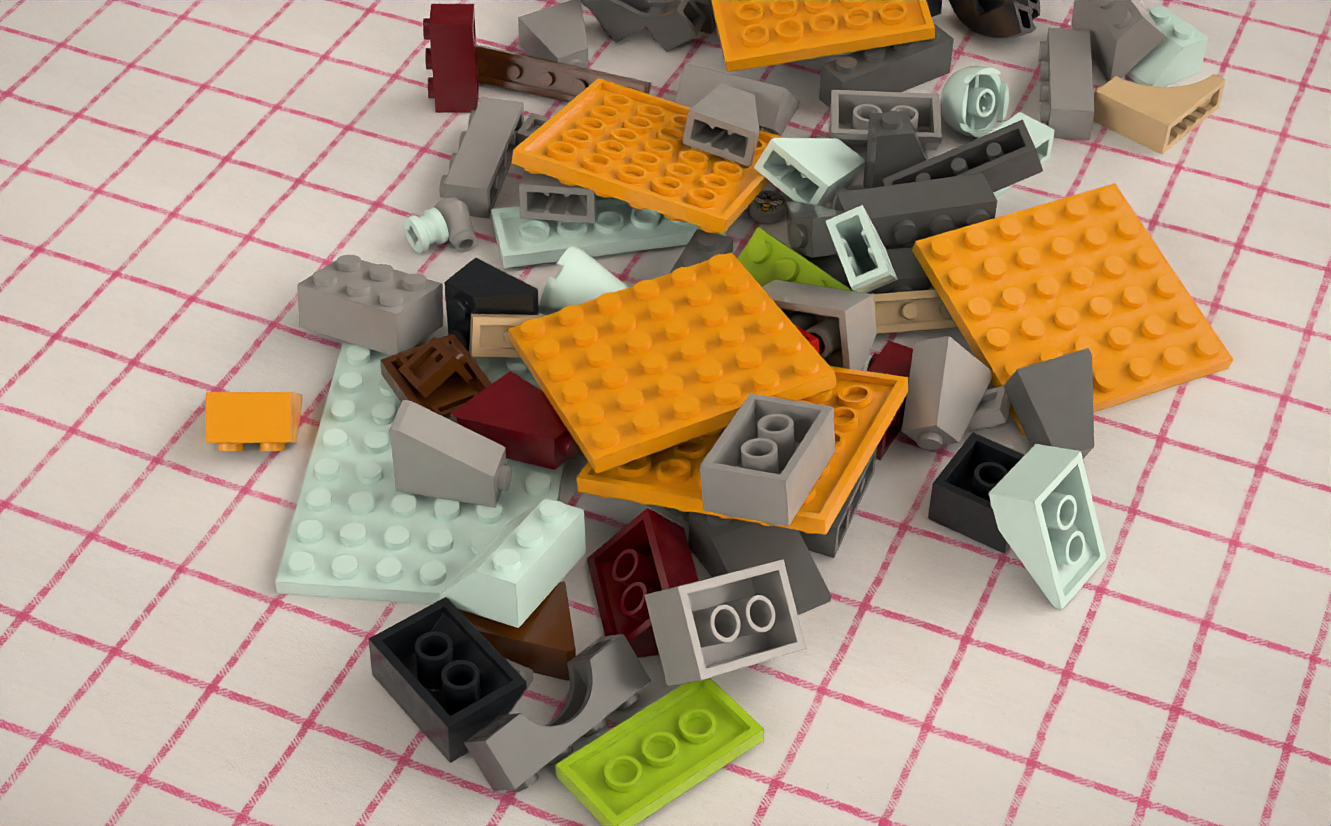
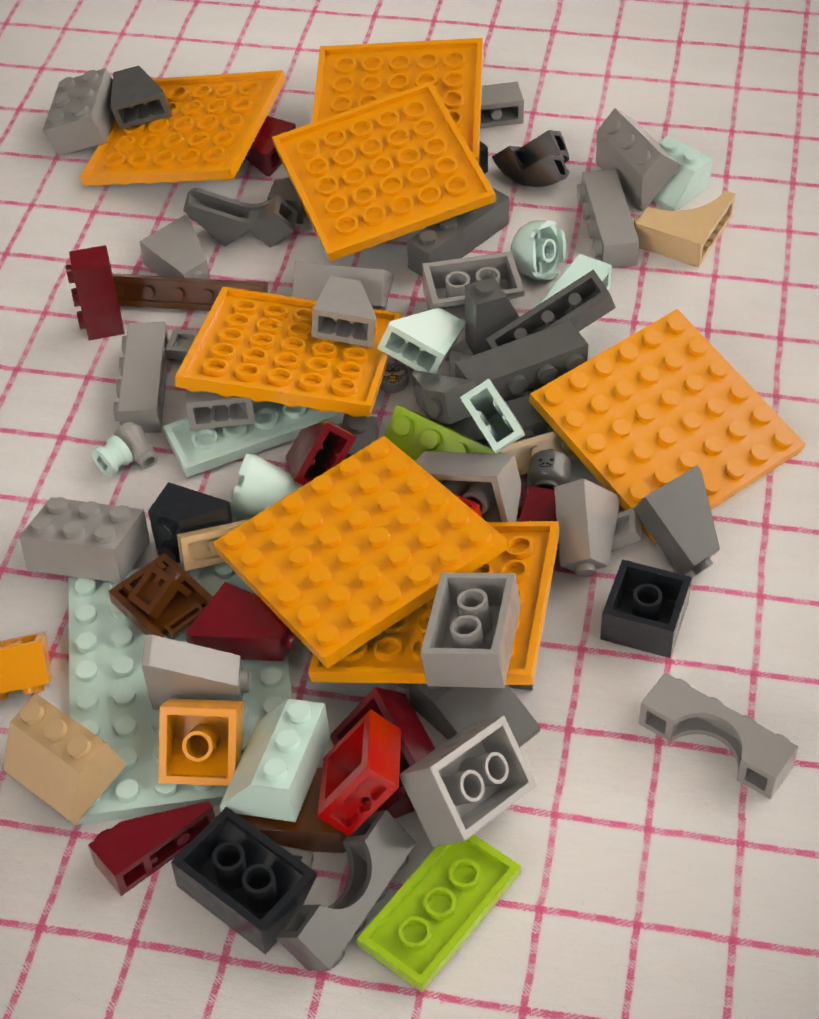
camera: 10 degrees left, 5 degrees up
light aqua slope [989,444,1107,610] -> none
none -> tan slope [3,693,127,825]
none -> dark red slope [88,801,215,896]
none -> light orange slope [158,698,244,786]
none -> dark red slope [285,420,357,486]
none -> red window [317,709,401,837]
none -> dark grey head [527,449,572,490]
none -> light grey arch [638,673,799,799]

